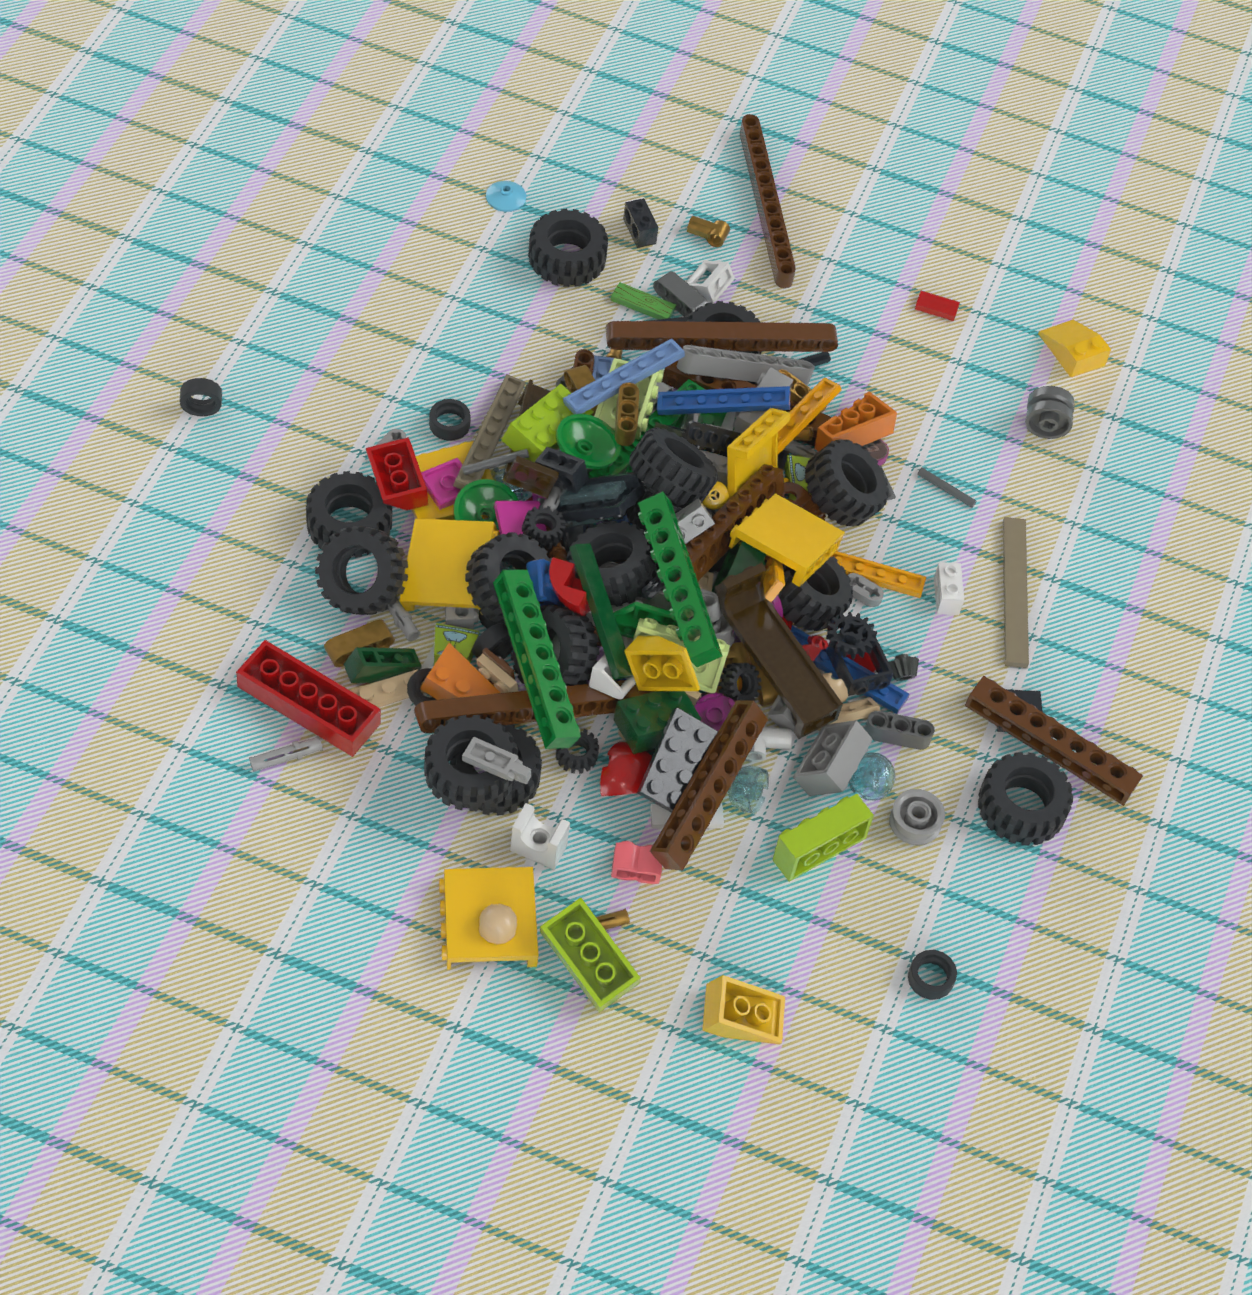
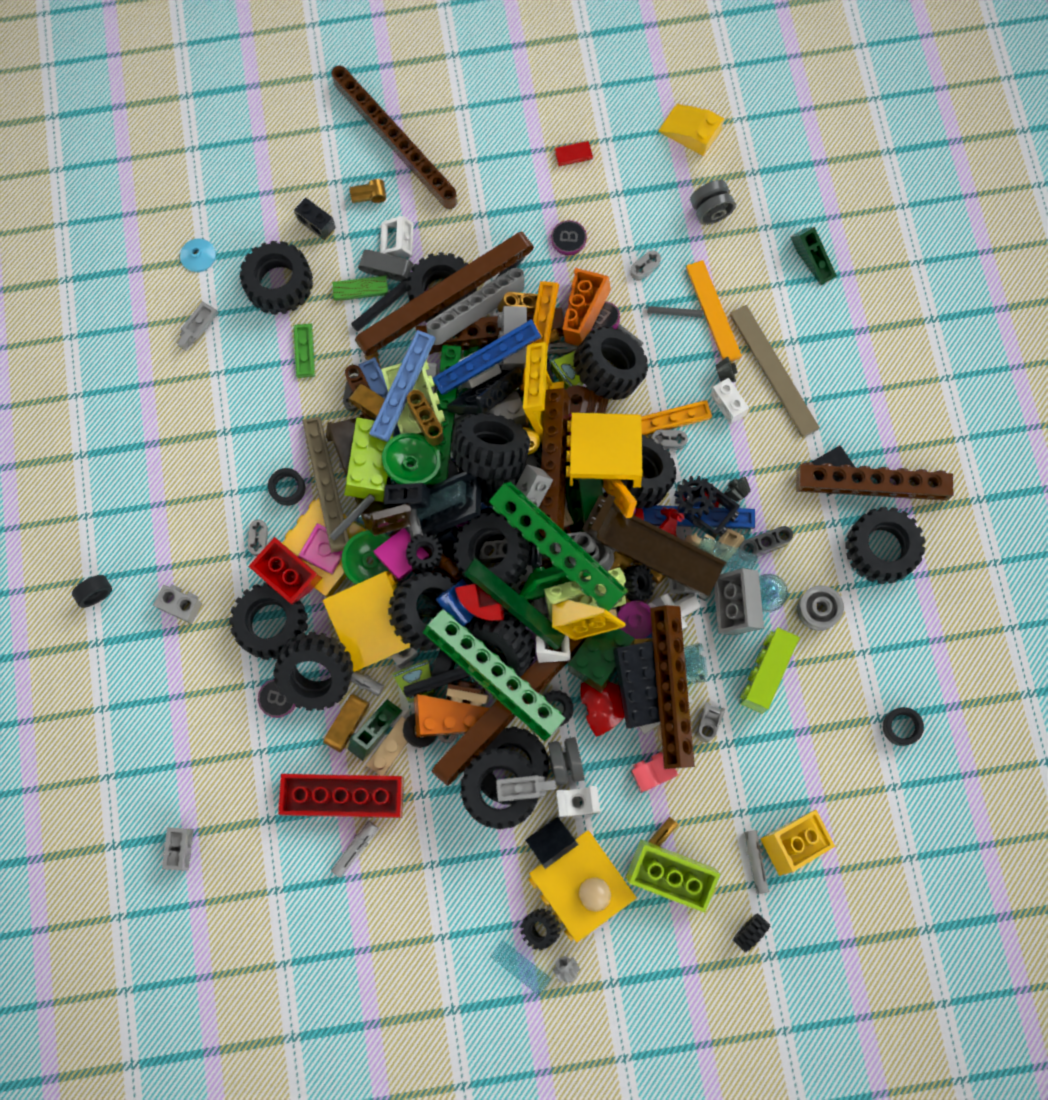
camera: 20 degrees left, 20 degrees up
none -> light grey brick [153,584,202,624]
none -> light grey brick [162,827,194,871]
none -> light grey hinge [177,301,218,351]
none -> black tile [258,679,295,718]
none -> bright green tile [293,323,316,378]
none -> black axle [403,667,471,697]
none -> clear light blue tile [490,940,552,996]
none -> black tyre [520,908,561,950]
none -> black tile [525,816,578,869]
none -> dark grey wheel [548,737,585,786]
none -> black tile [551,220,587,256]
none -> light grey gear [553,956,580,983]
none -> light grey beam [630,251,661,280]
none -> light orange tile [686,260,742,362]
none -> light grey piece [696,702,725,742]
none -> clear light blue tile [698,536,758,570]
none -> pearl dark grey piece [716,357,738,382]
none -> black tyre [733,913,771,953]
none -> light grey pin [744,830,770,894]
none -> dark green slope [790,227,837,285]

